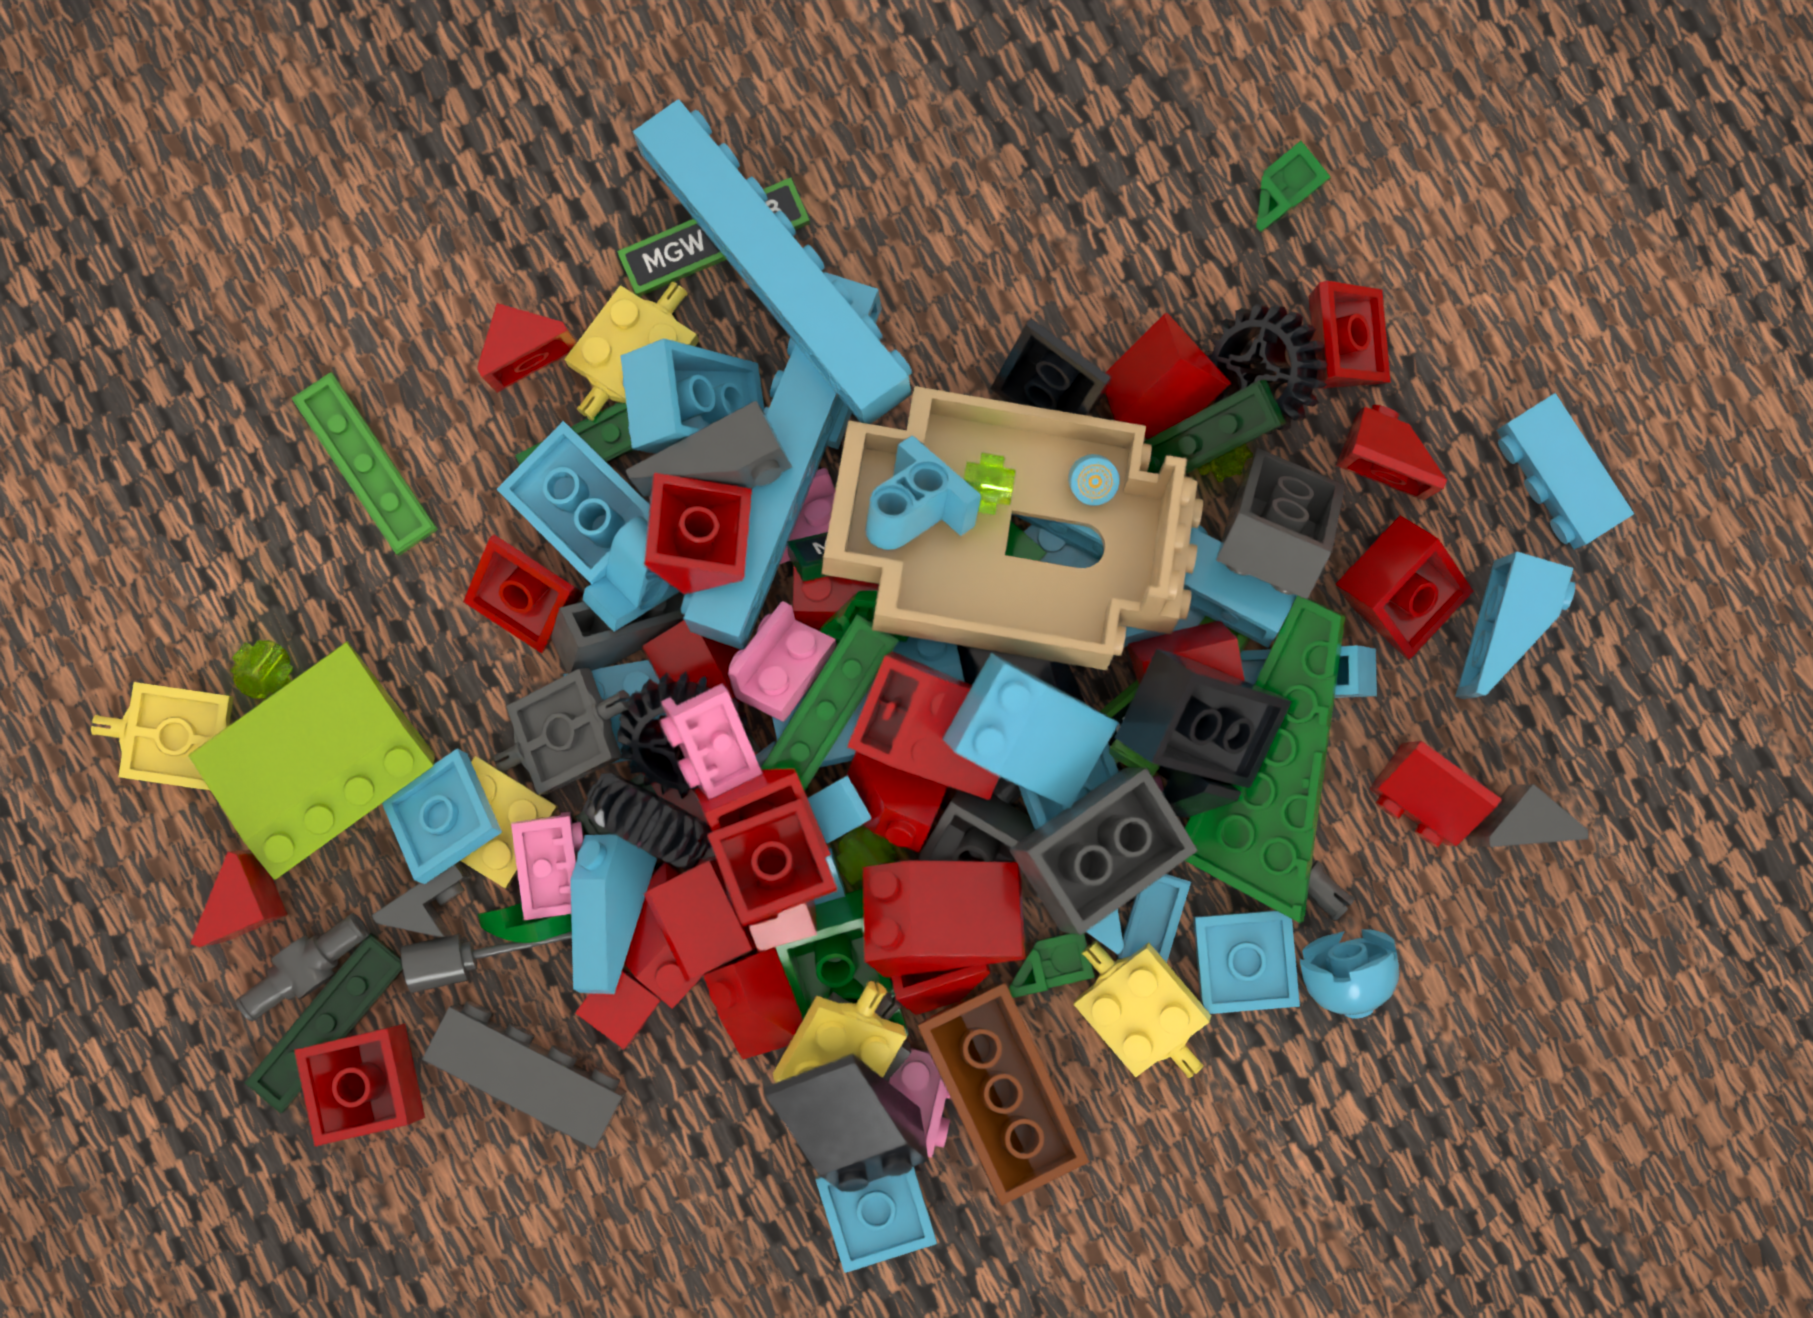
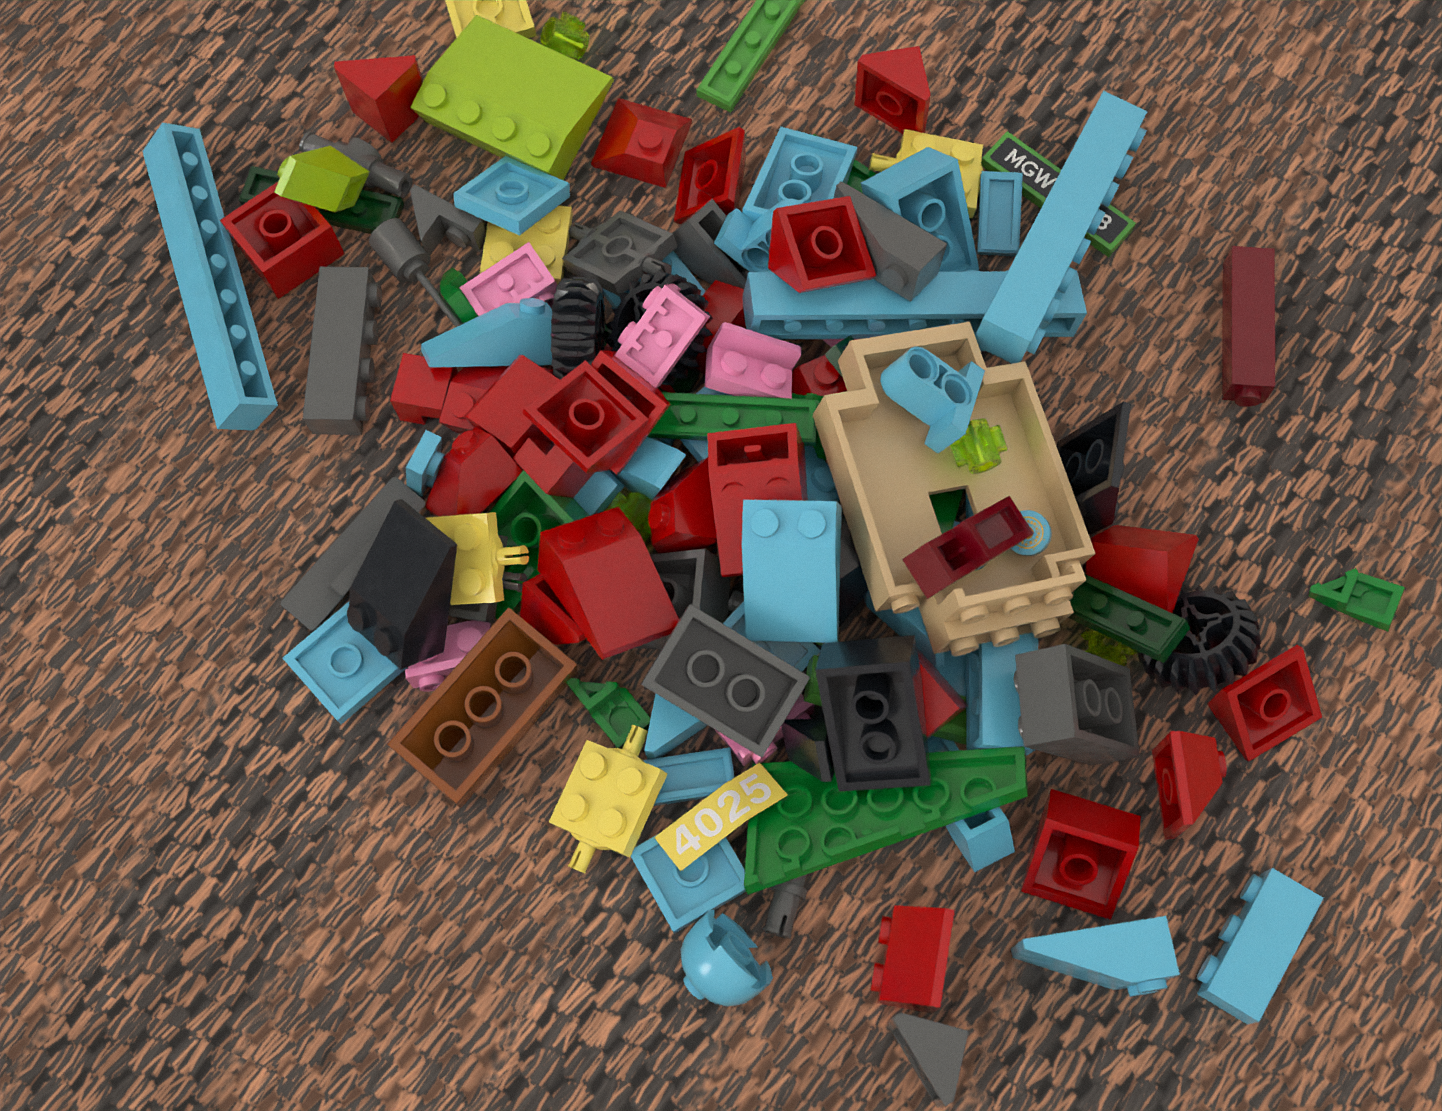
camera: 70 degrees right, 15 degrees down
none -> medium azure brick [142,123,278,430]
none -> lime slope [274,146,370,212]
none -> dark grey bracket [281,477,425,631]
none -> medium azure plate [406,430,445,497]
none -> red slope [591,98,692,188]
none -> light yellow sticker [654,763,788,871]
none -> dark red slope [902,496,1034,599]
none -> medium azure tile [977,171,1023,256]
none -> dark red brick [1222,246,1275,407]

